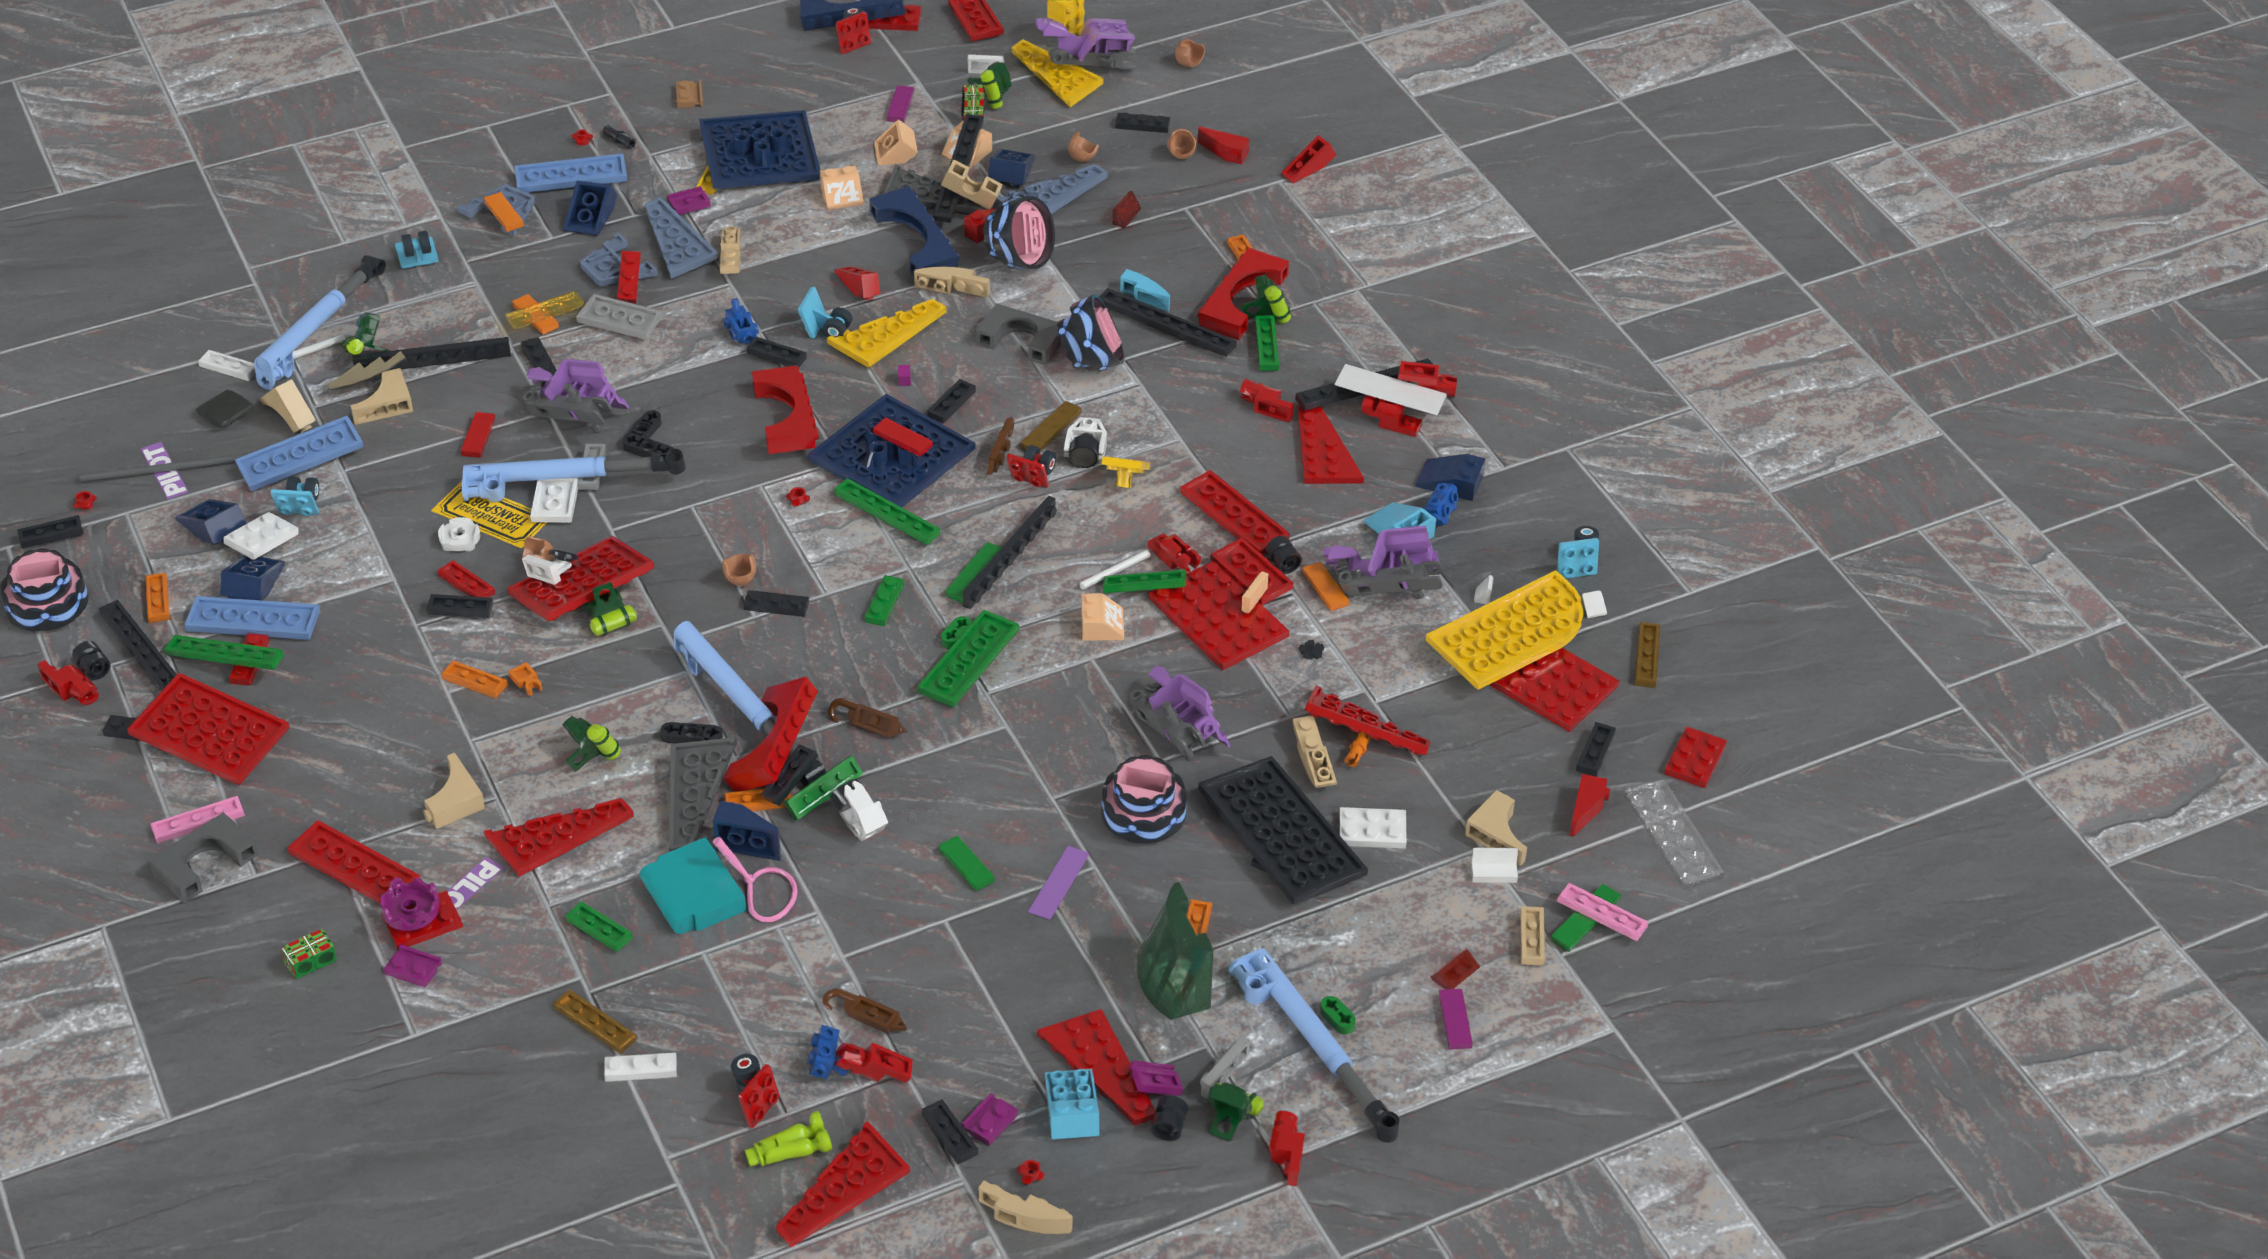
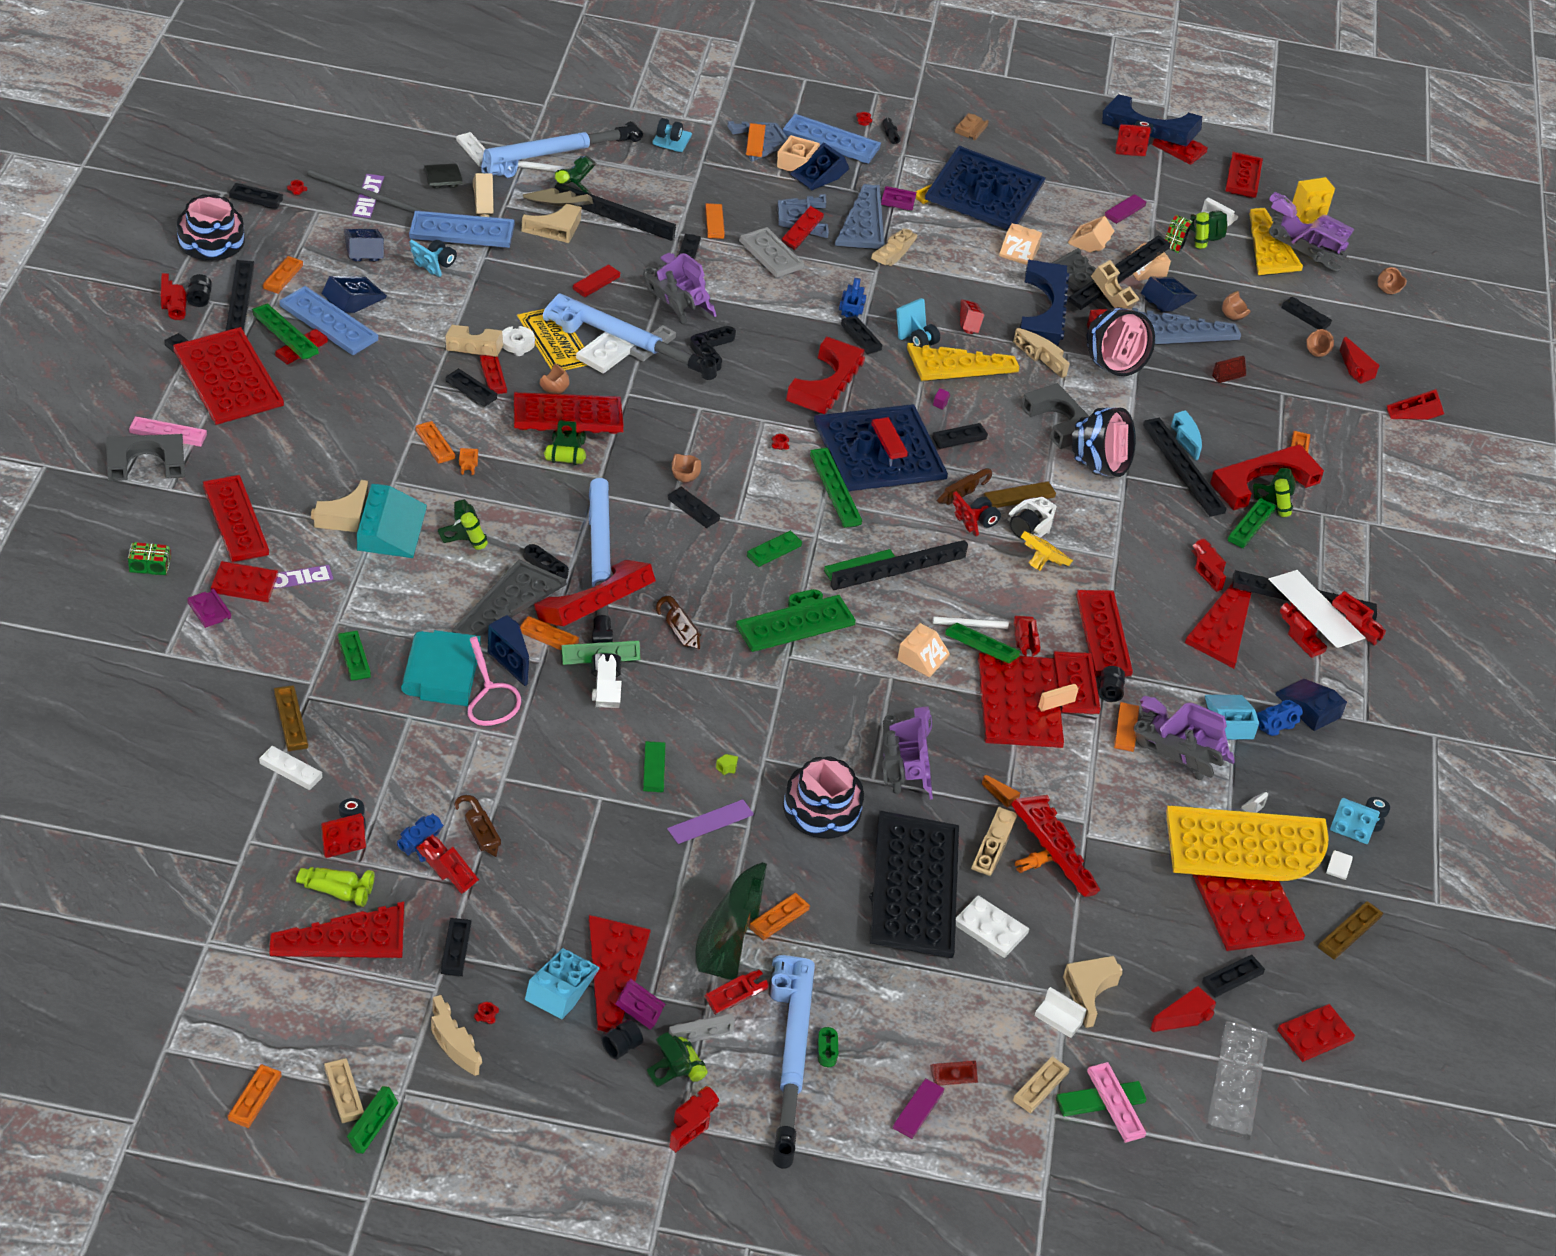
camera: 30 degrees right, 0 degrees up
white plate [224,512,299,560] -> none
magenta plate [381,878,439,931] -> none
red wing [484,798,634,877] -> none
clear yellow tile [506,290,584,330] -> none
white piece [522,549,579,585] -> none
black plate [761,744,818,806] -> none
magenta plate [962,1093,1018,1146] -> none
black plant [1299,639,1324,660] -> none
none -> teal slope [357,484,427,558]
none -> tan arch [445,325,503,357]
none -> red plate [705,969,768,1015]
none -> lime piece [716,754,738,775]
none -> light nougat slope [777,135,820,171]
none -> orange piece [982,775,1021,808]

